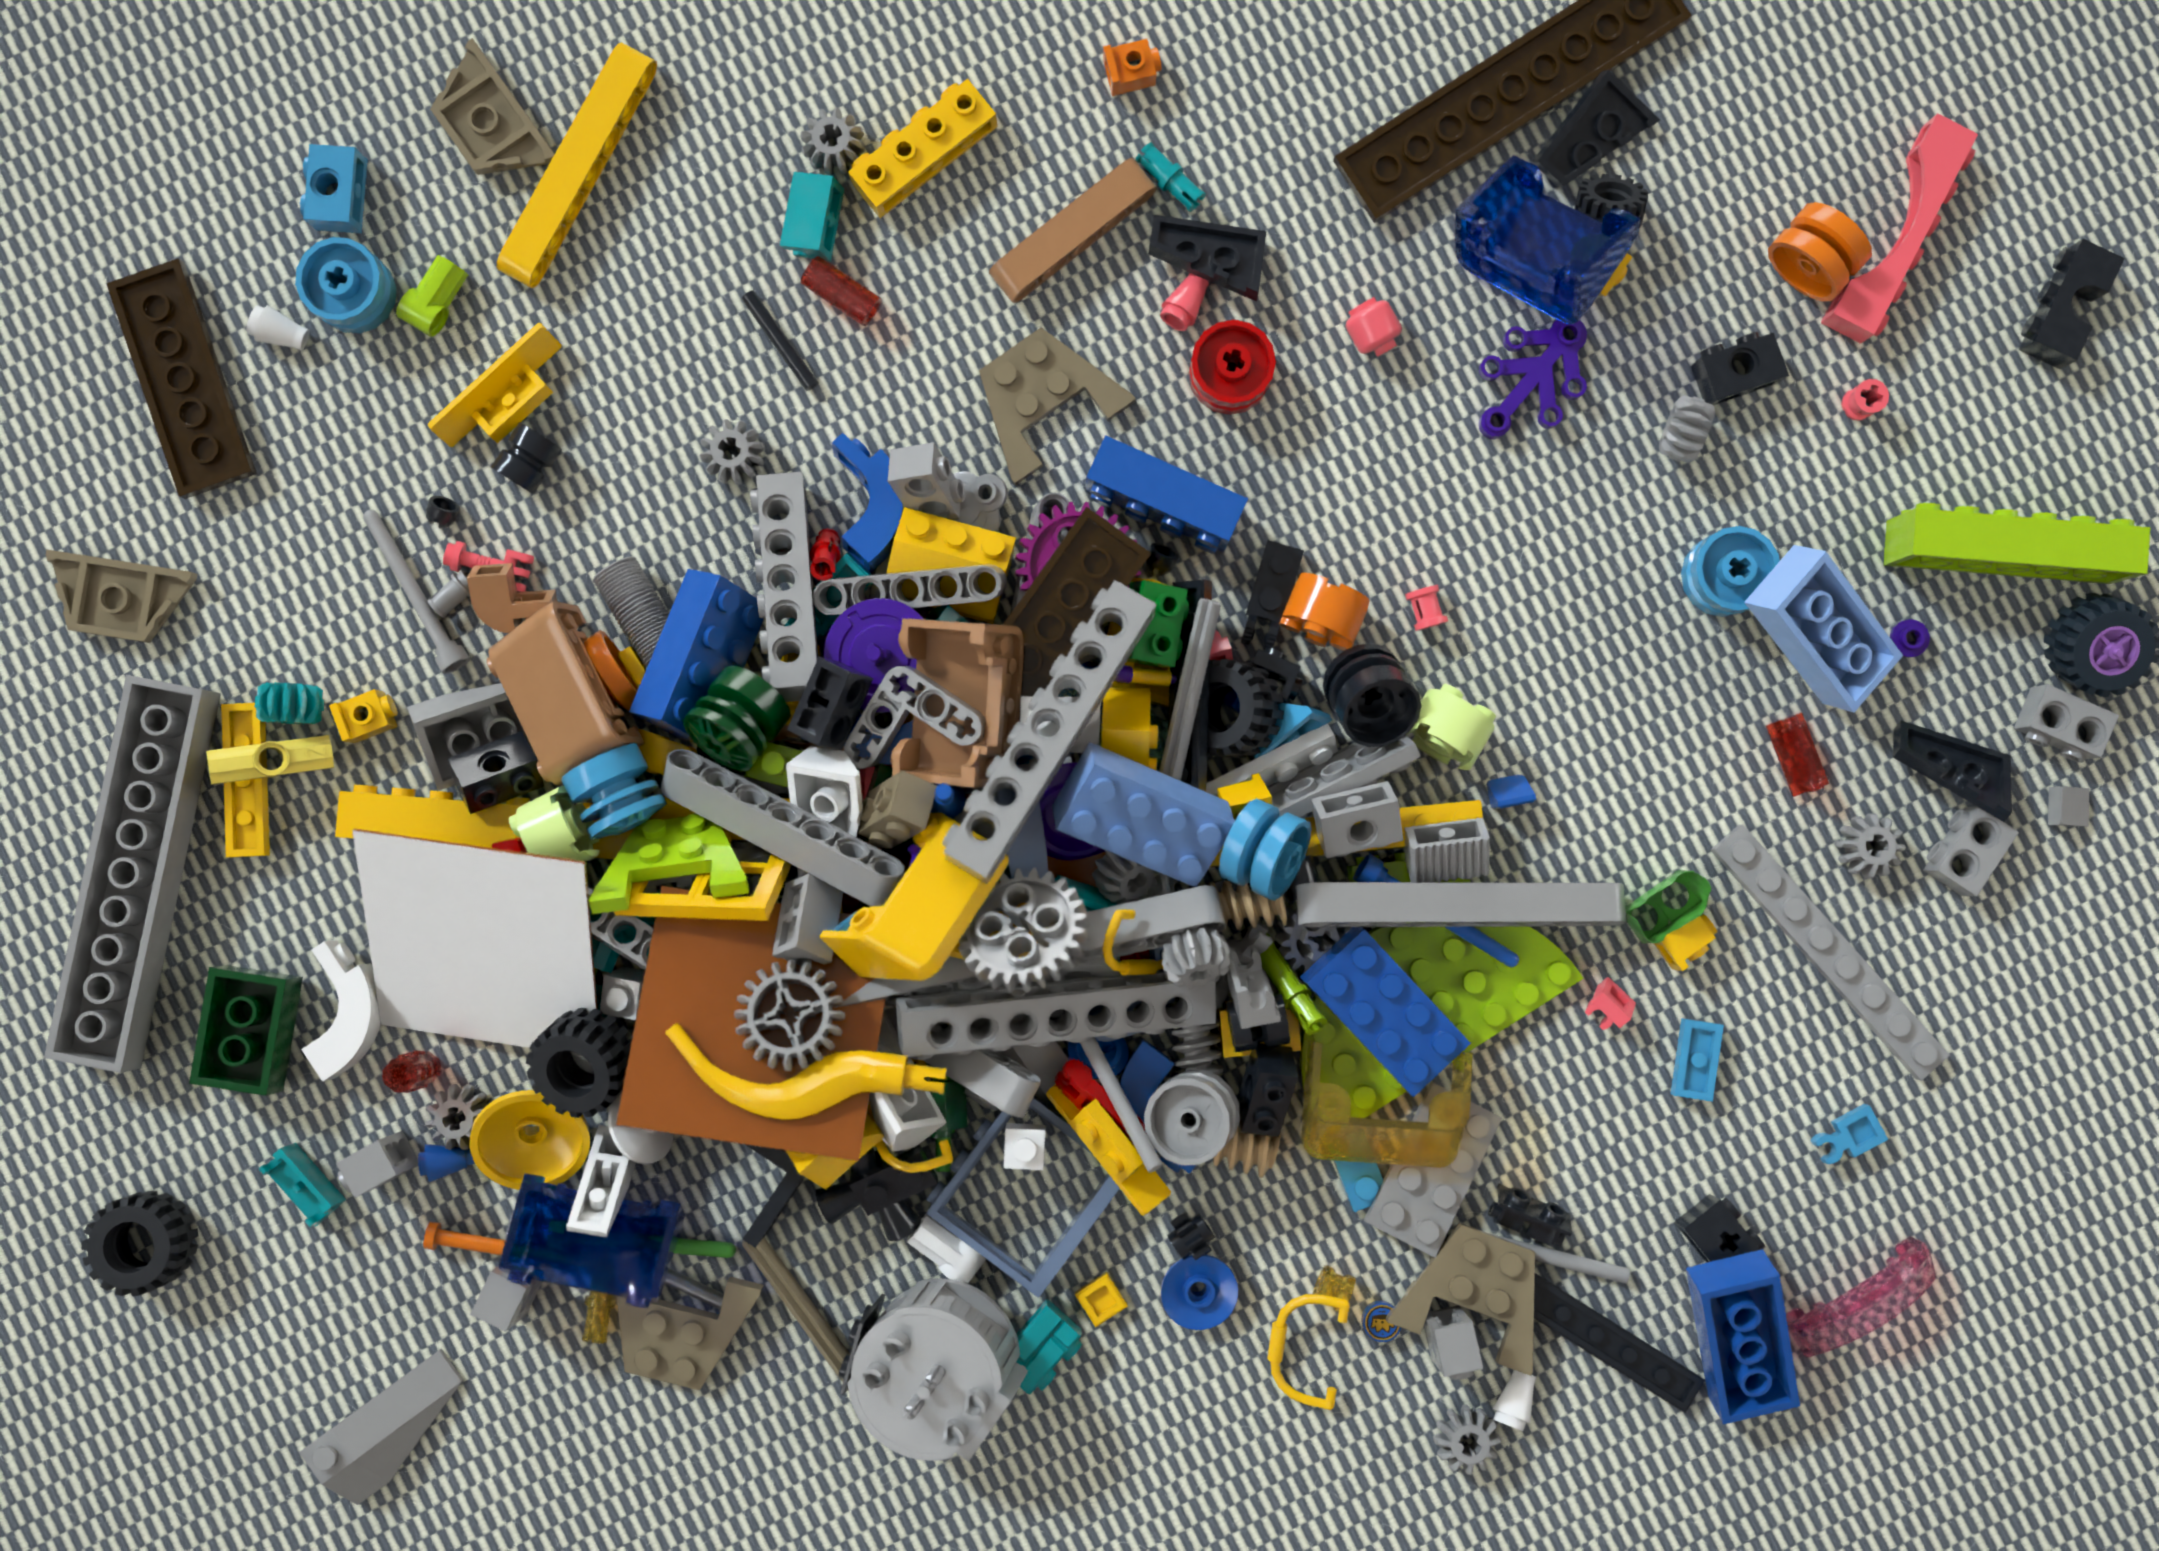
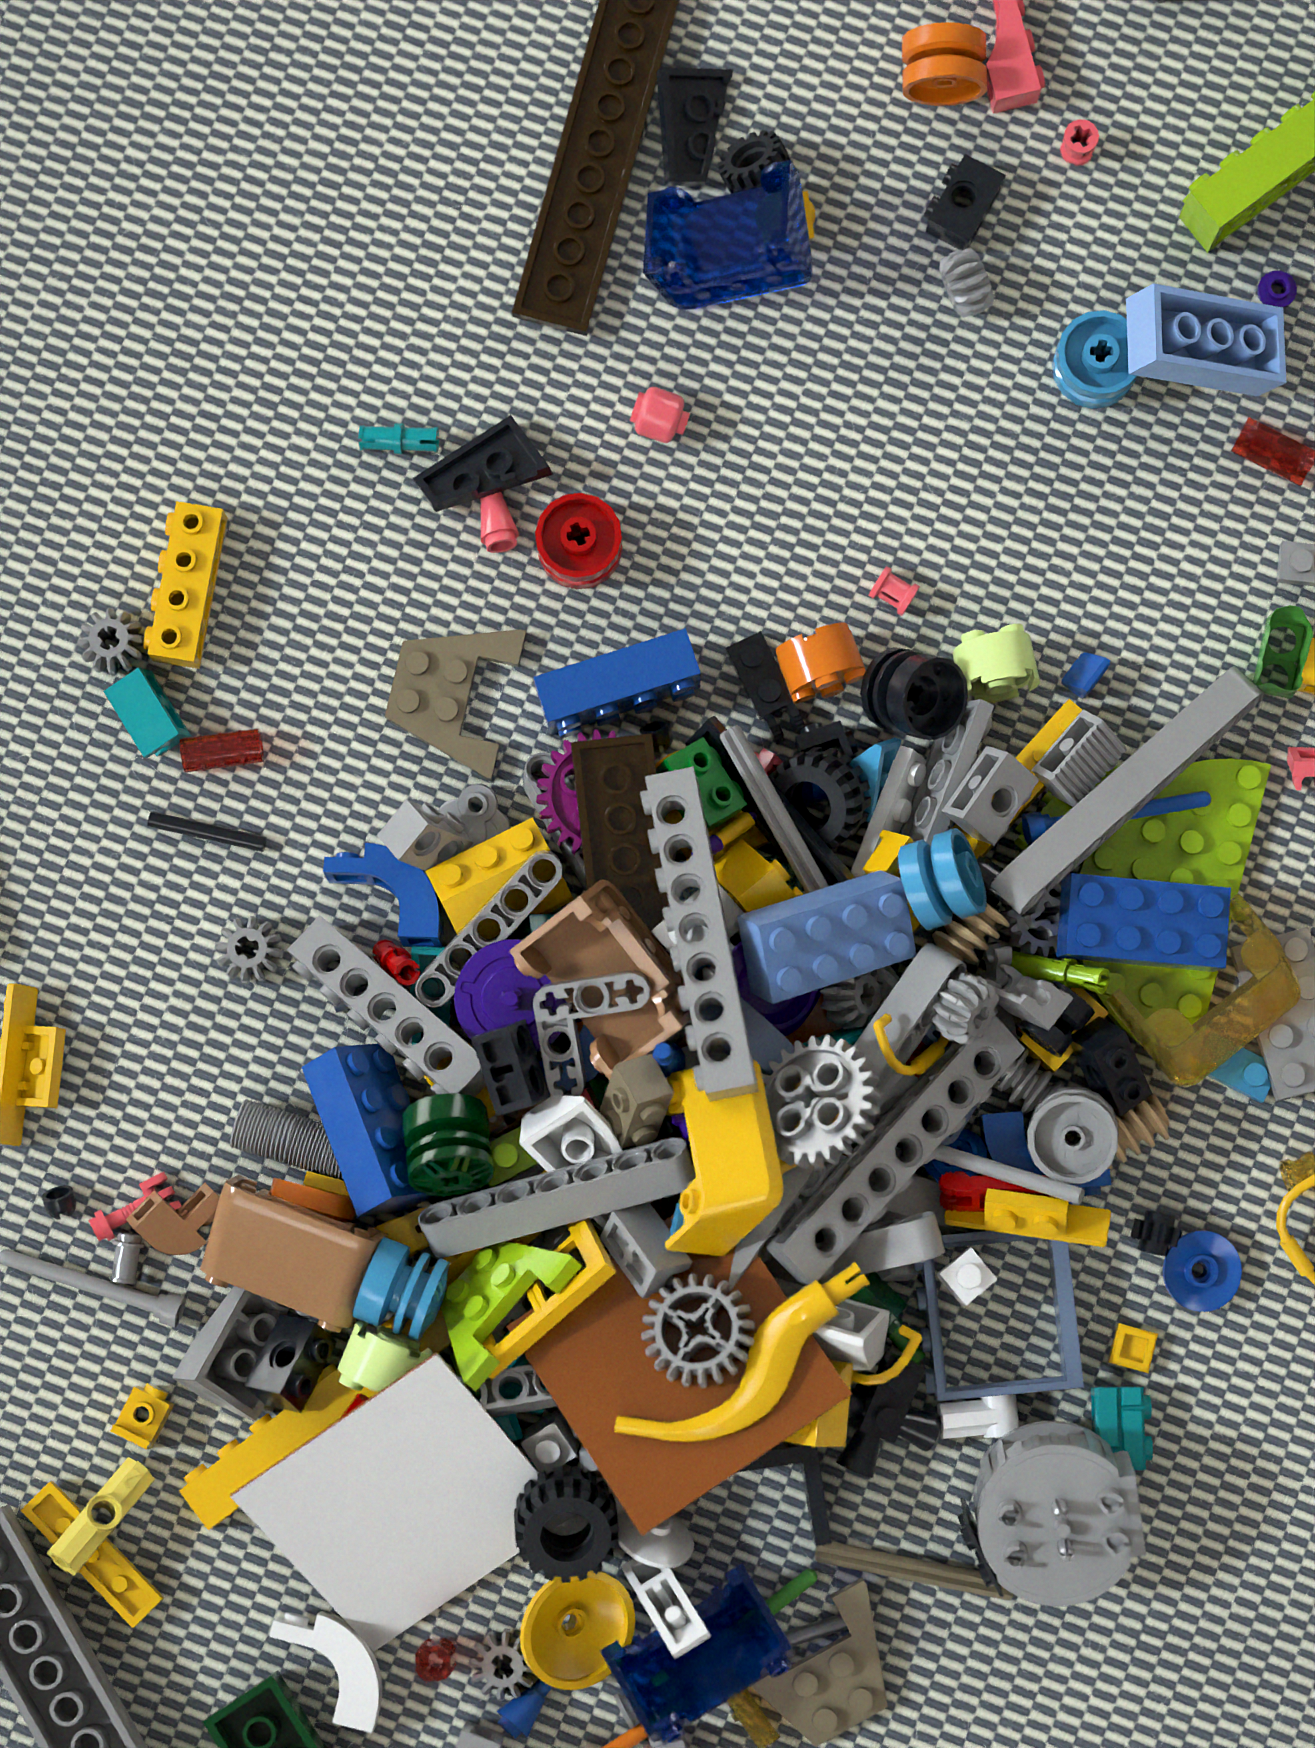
camera: 40 degrees left, 5 degrees down
teal gear [254,682,325,725] -> none
black wheel [490,422,562,494] -> none
medium nougat beam [989,158,1157,303] -> none
orange brick [1103,39,1162,96] -> none
dark purple plant [1478,316,1587,439] -> none

